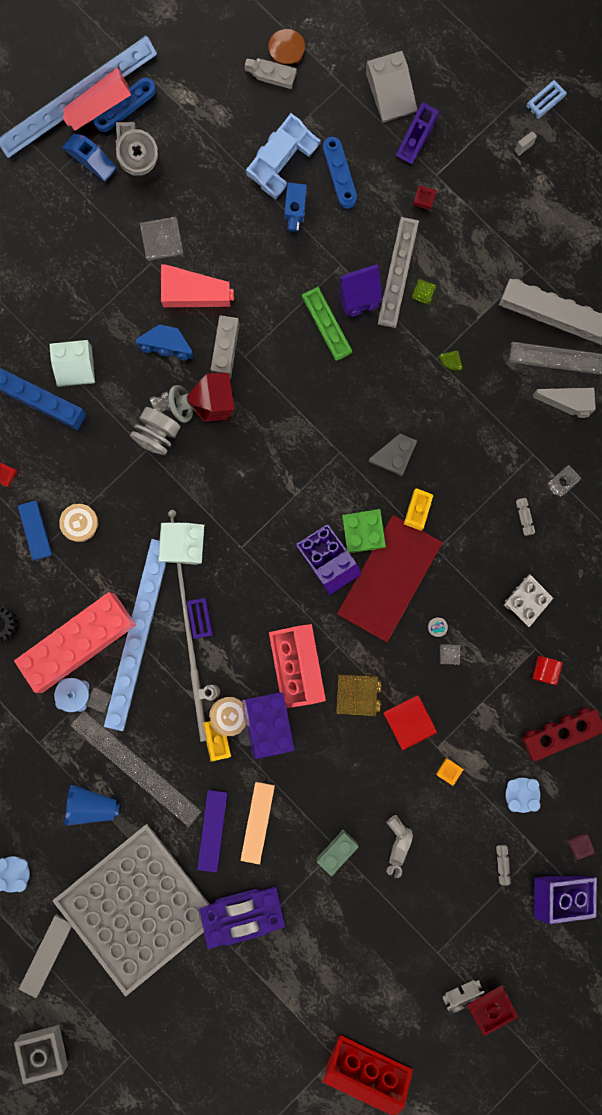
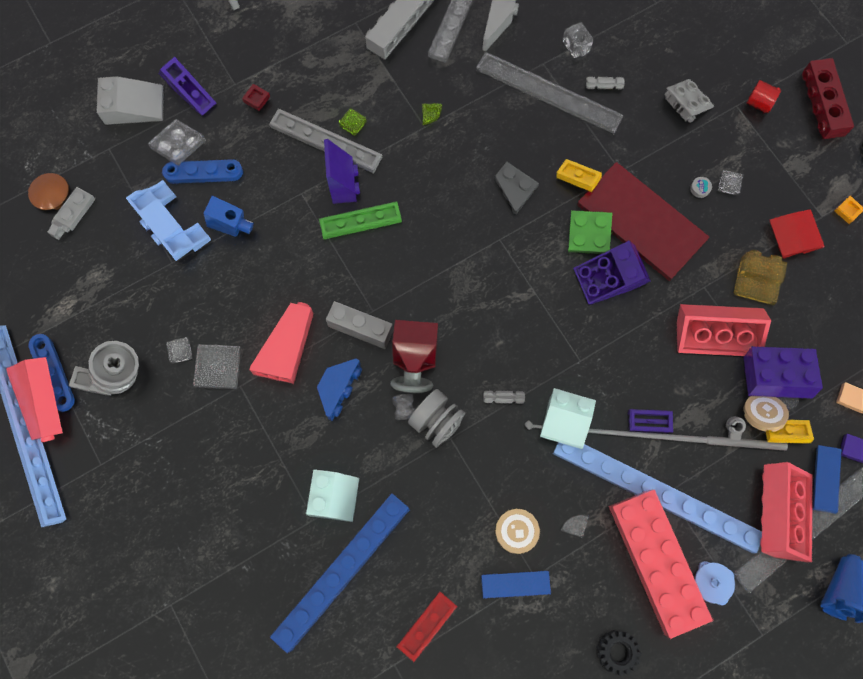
camera: 75 degrees left, 10 degrees down
blue slope [62,134,117,182] -> none
clear tile [86,687,112,713] -> none
none -> clear plate [148,119,206,166]
none -> clear plate [166,337,193,364]
none -> clear tile [477,52,624,134]
none -> light grey axle [483,391,525,404]
none -> clear tile [561,515,589,538]
none -> coral slope [760,462,813,562]
none -> blue tile [812,445,841,514]

